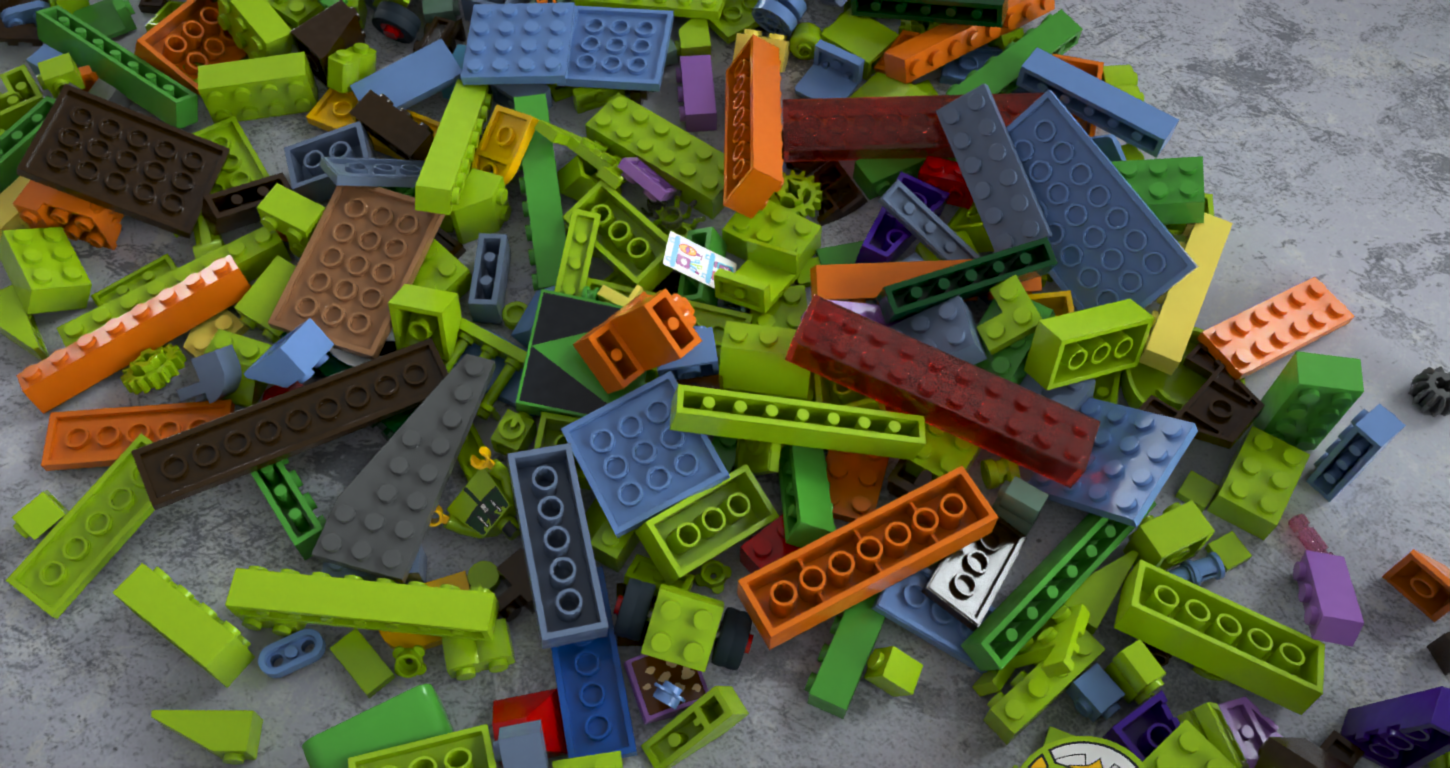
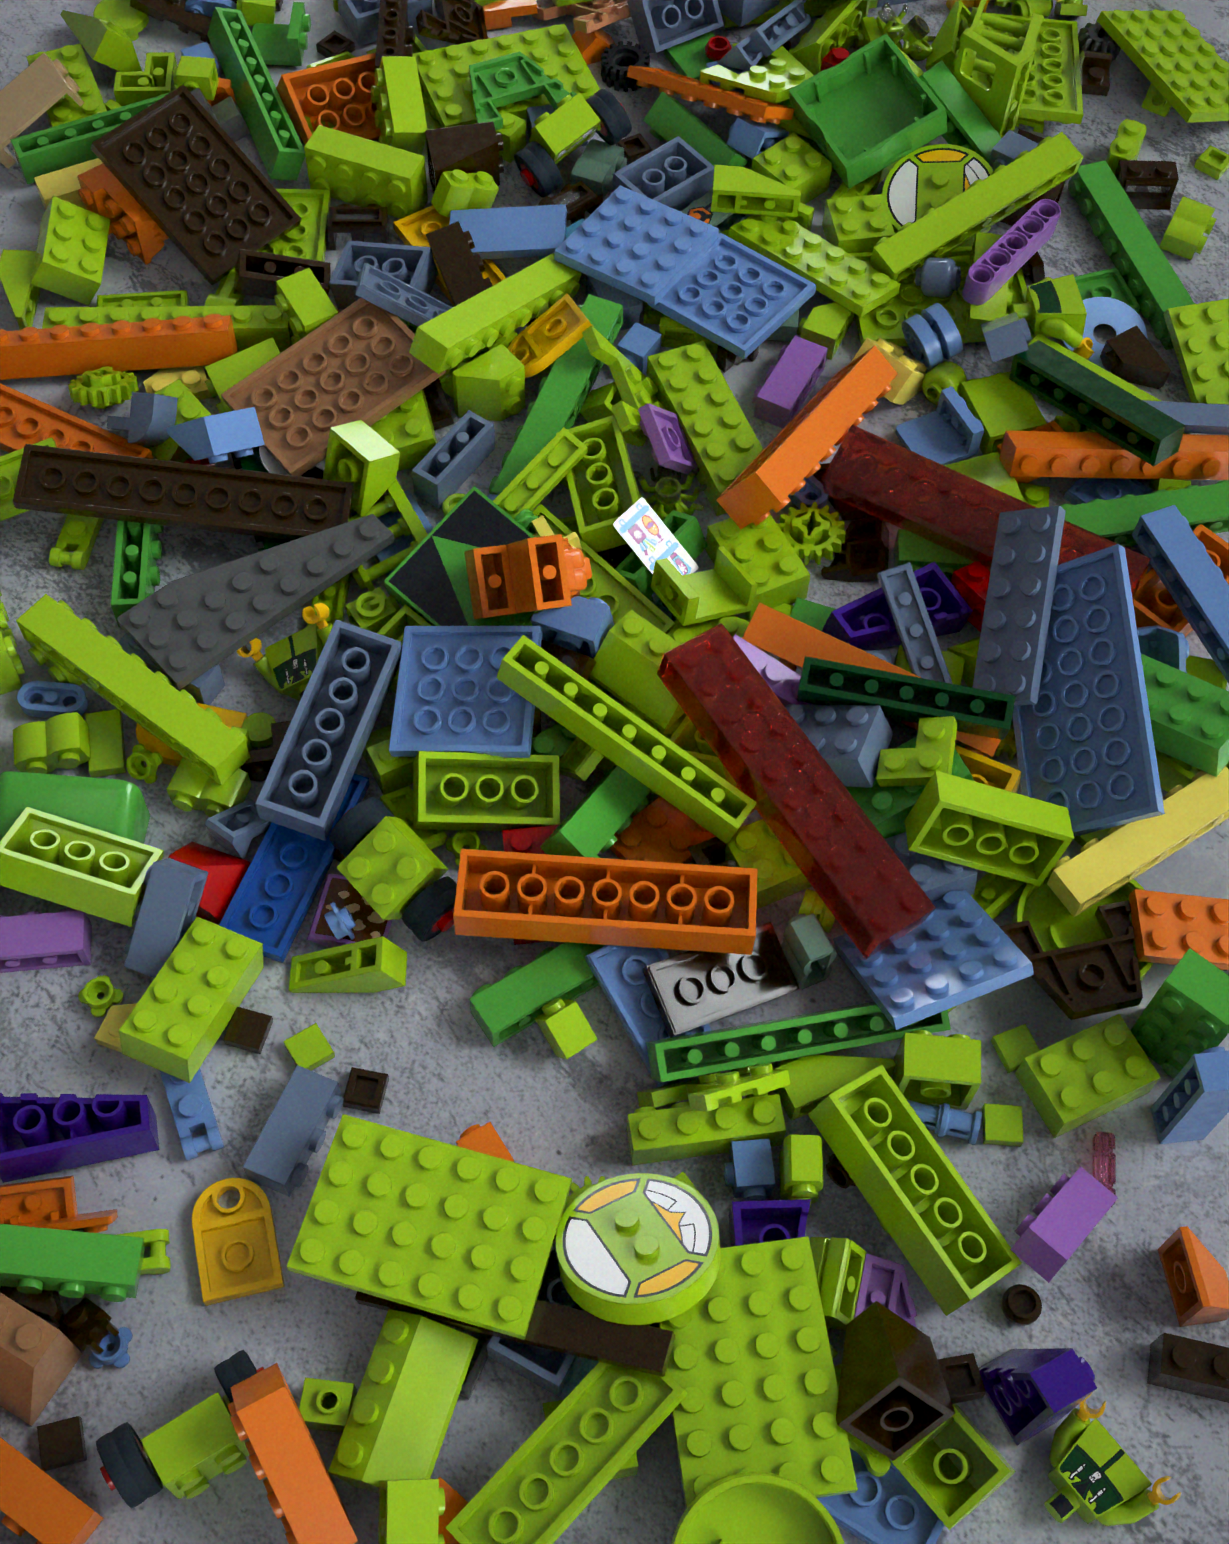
camera: 30 degrees right, 0 degrees up
none -> lime brick [13,712,90,774]
none -> lime plate [49,514,104,571]
none -> sand blue slope [205,799,271,859]
none -> dark brown window [327,204,389,250]
none -> medium blue brick [617,322,662,375]
none -> dark brown plate [1001,1284,1042,1326]

